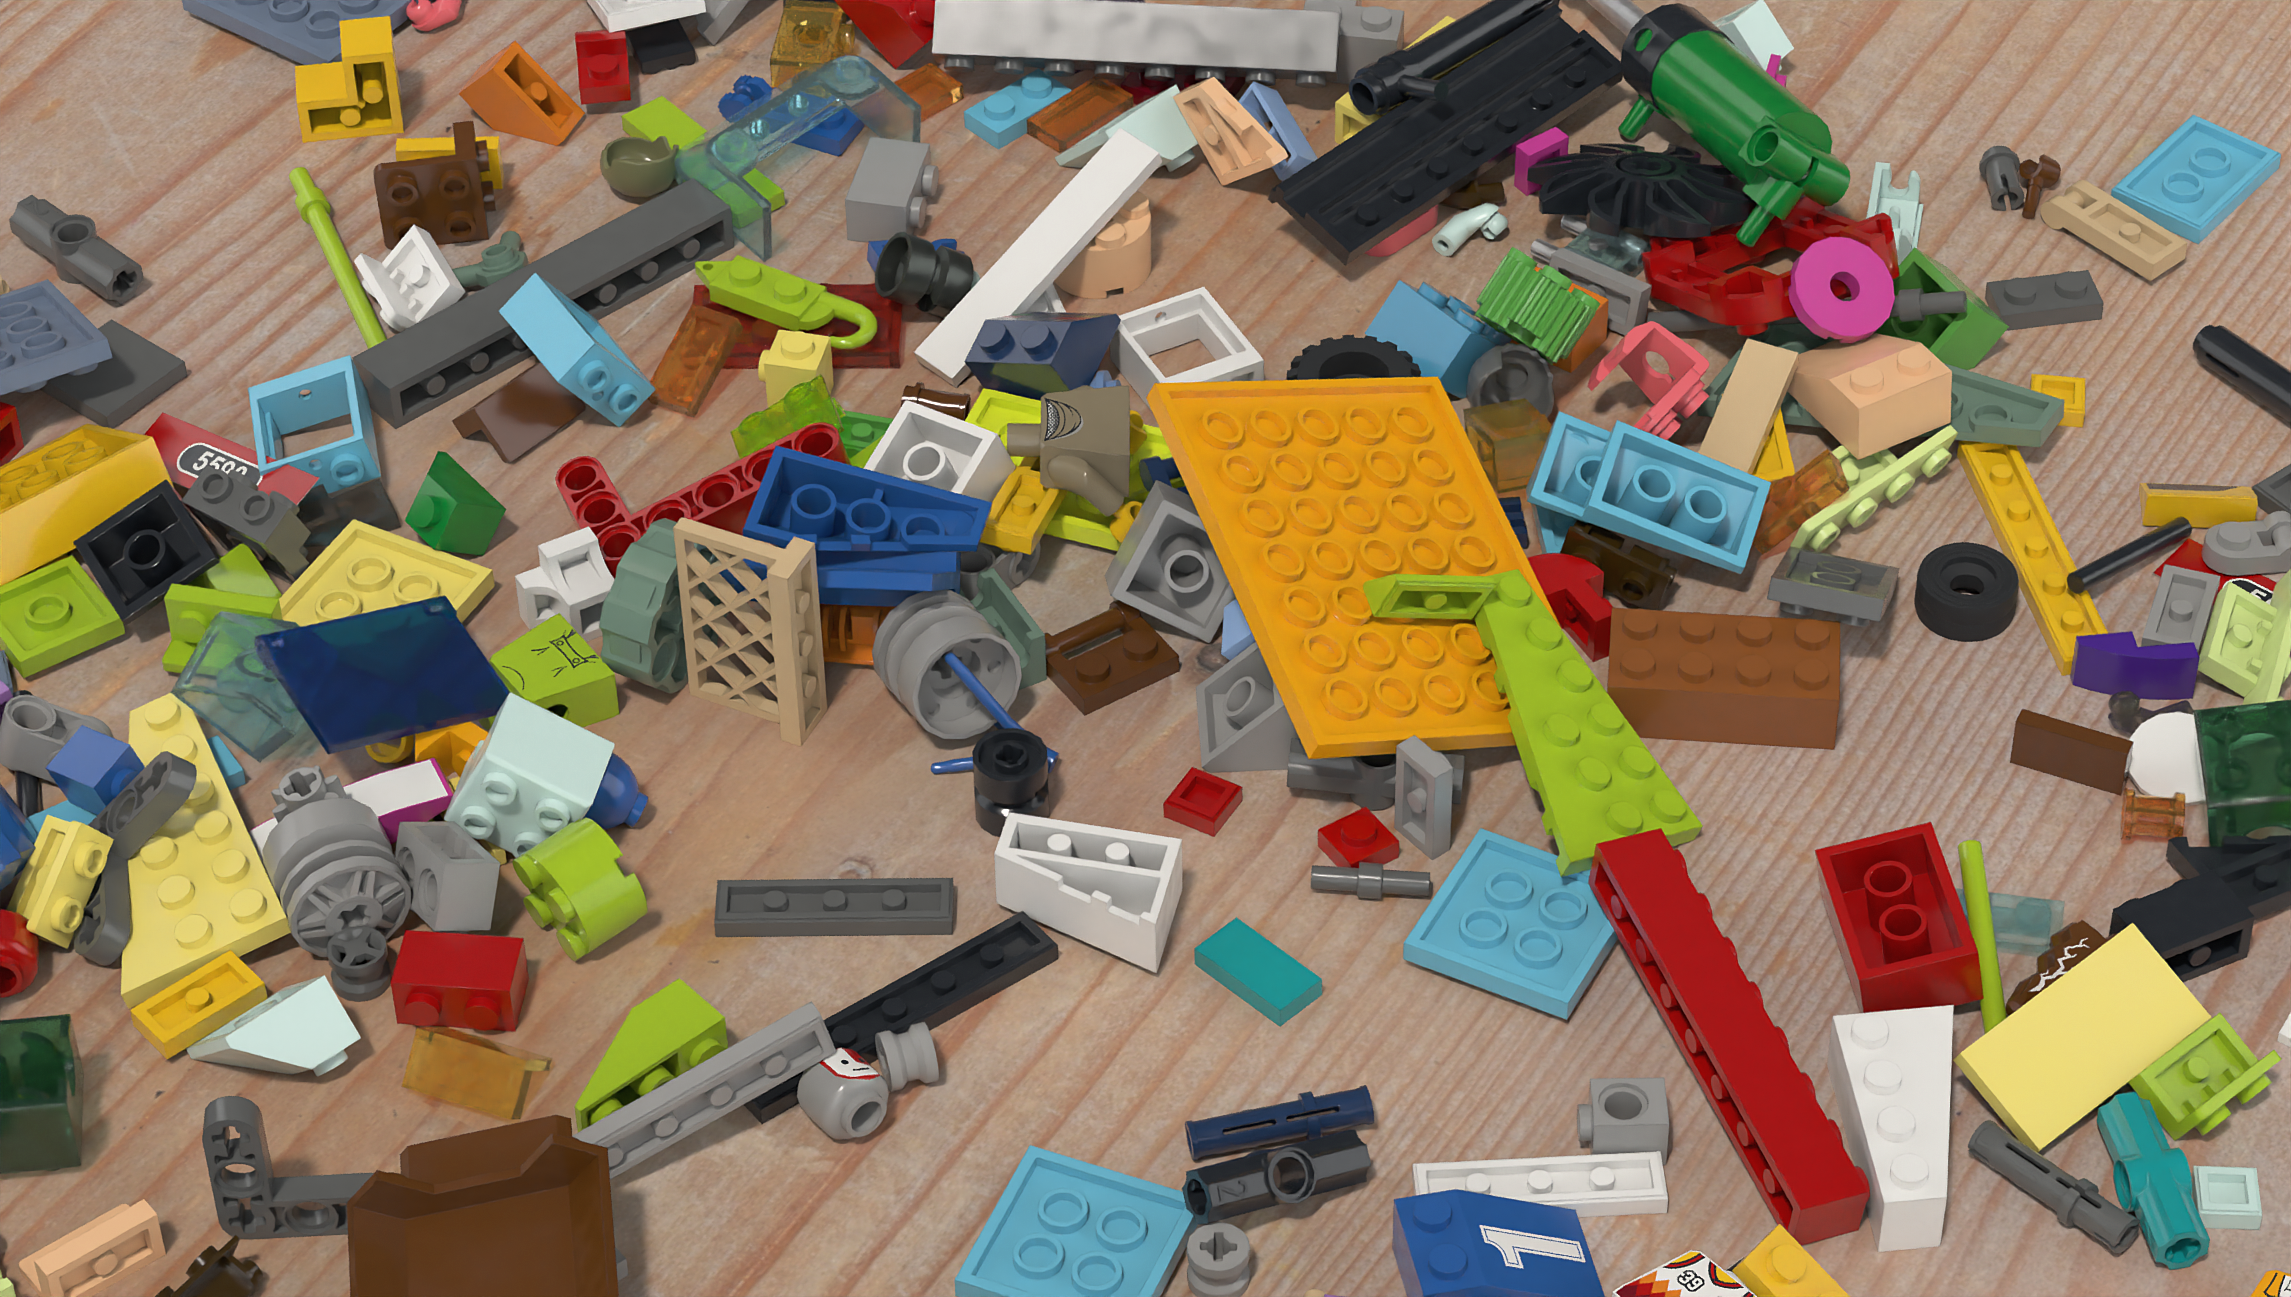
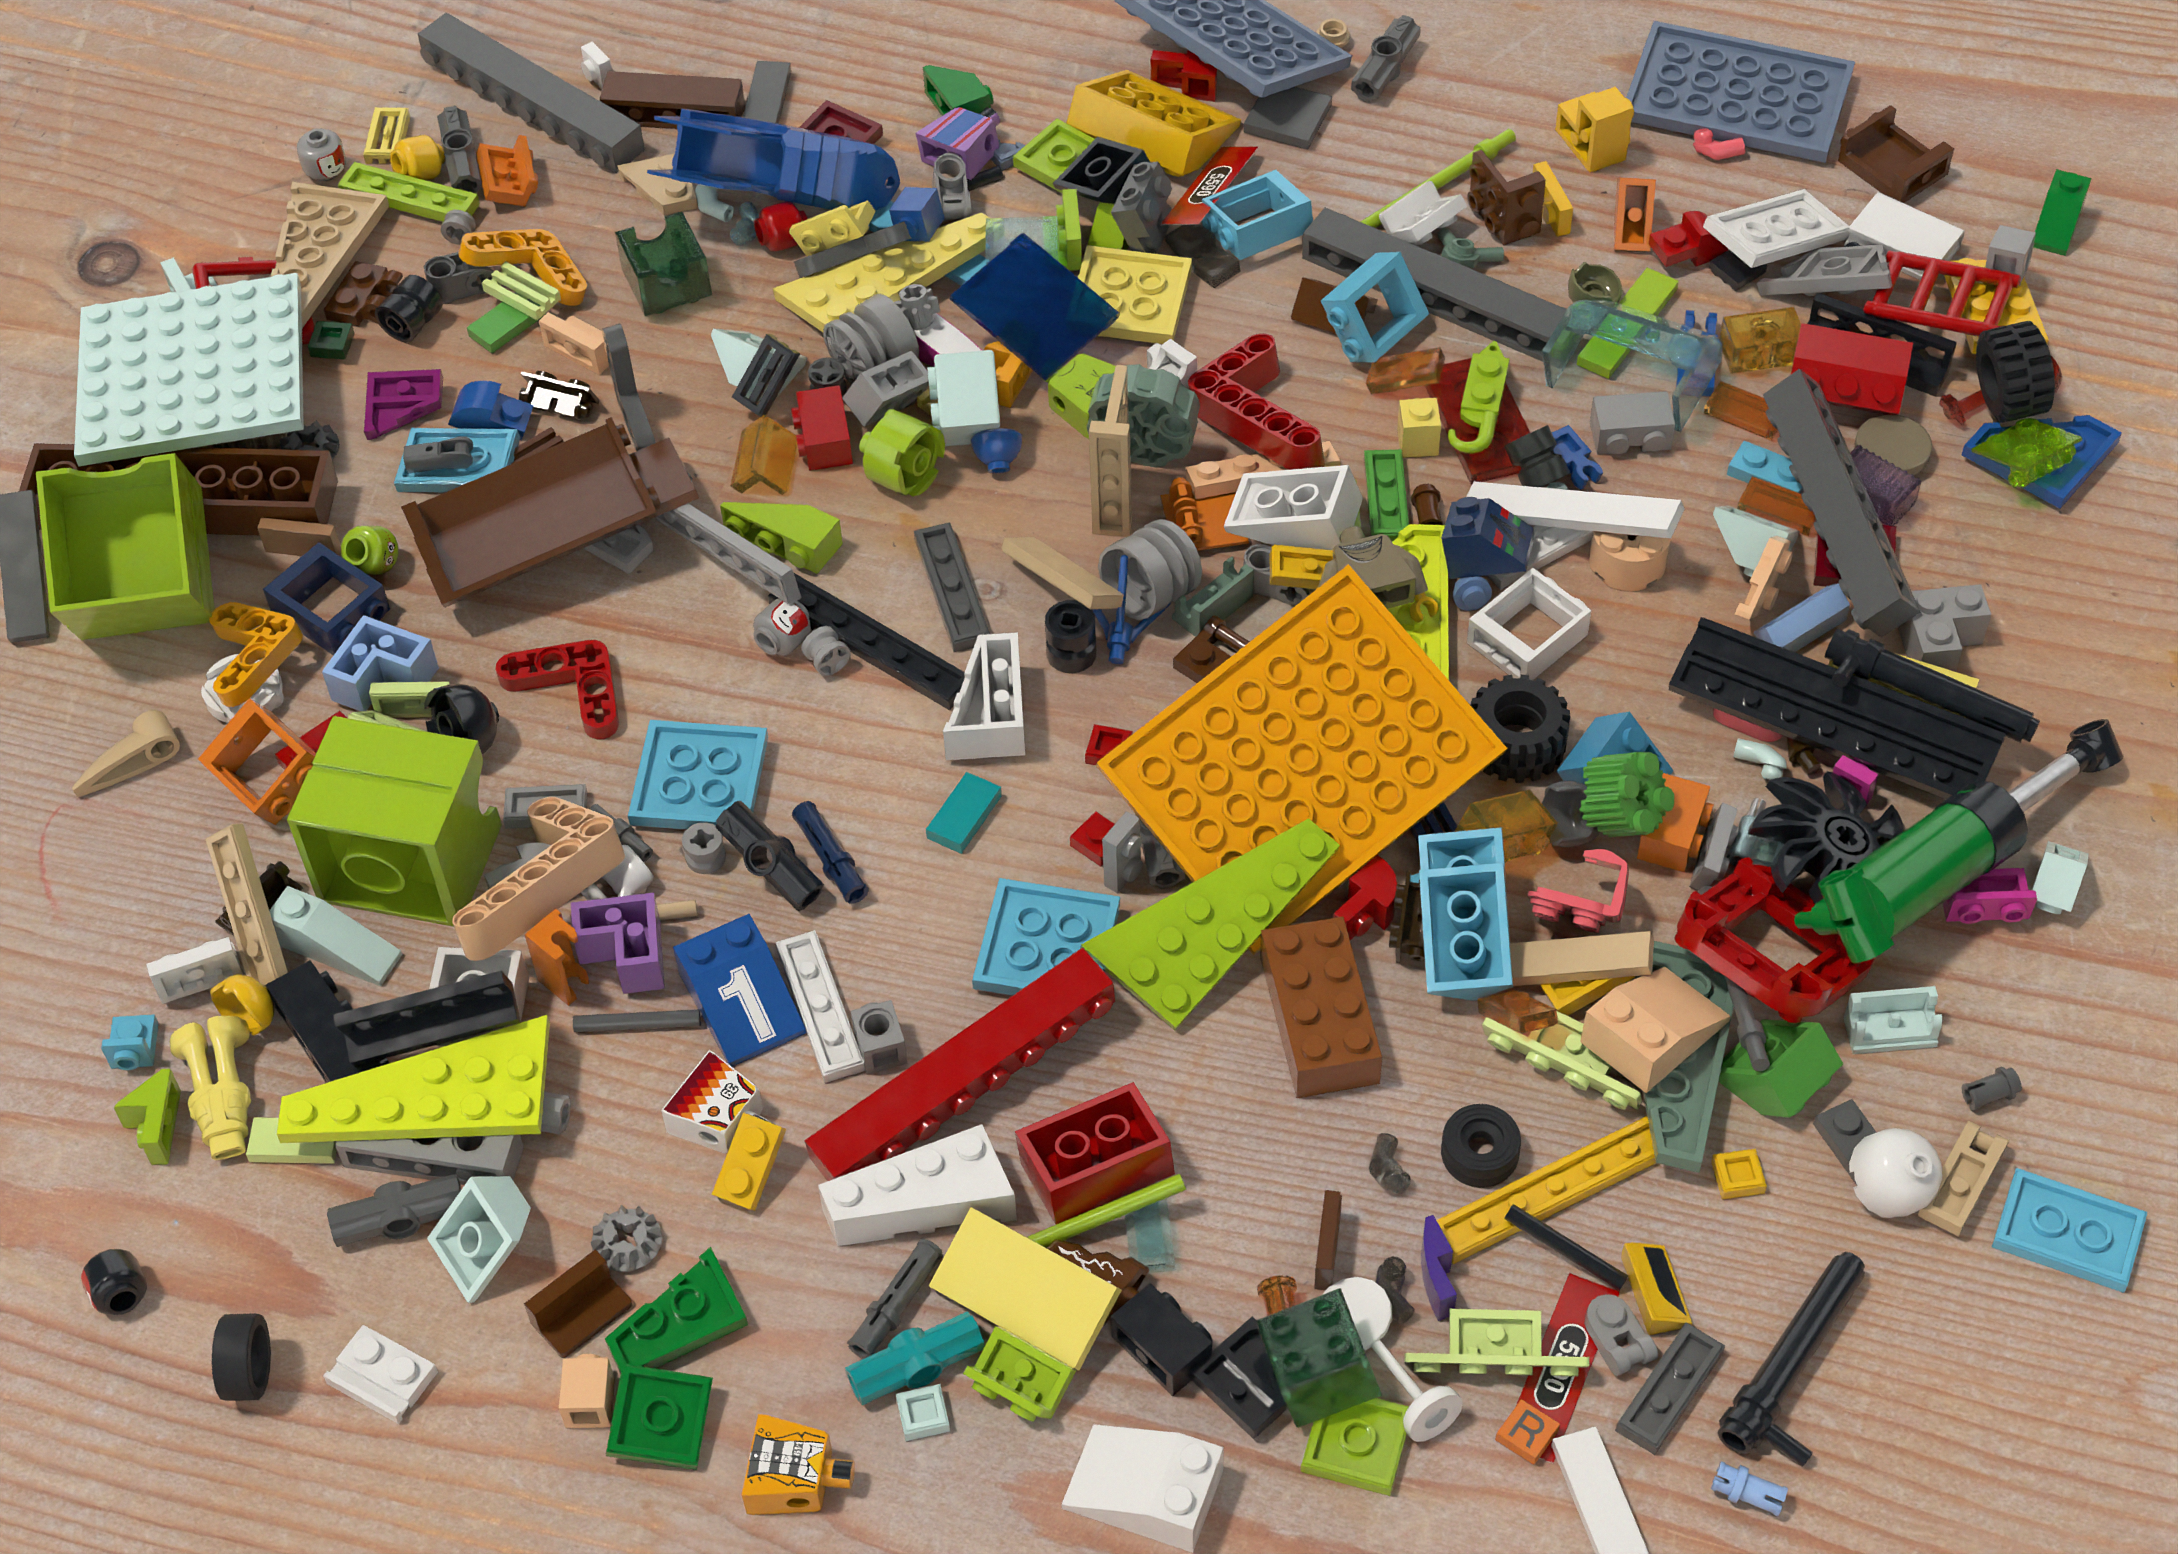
camera: 75 degrees right, 10 degrees up
yellow plate [130,950,268,1060] -> none
green slope [405,451,506,556] -> none
blue fence [719,545,961,607] -> none
clear neon green hinge [730,374,846,459] -> none
blue wedge [743,446,992,552] -> none
dark grey bar [1311,862,1430,899] -> none
lime slope [1363,574,1497,619] -> none
dark grey plate [1767,546,1900,626] -> none
dark pink tile [1788,237,1895,343] -> none
reddish brown hand [2019,154,2061,219] -> none
light grey plate [2141,564,2220,655] -> none
none -> black tile [732,334,800,417]
none -> tan tile [1001,537,1124,610]
none -> clear smoke arm [1369,1133,1411,1194]
none -> white cylinder [1849,1128,1942,1218]

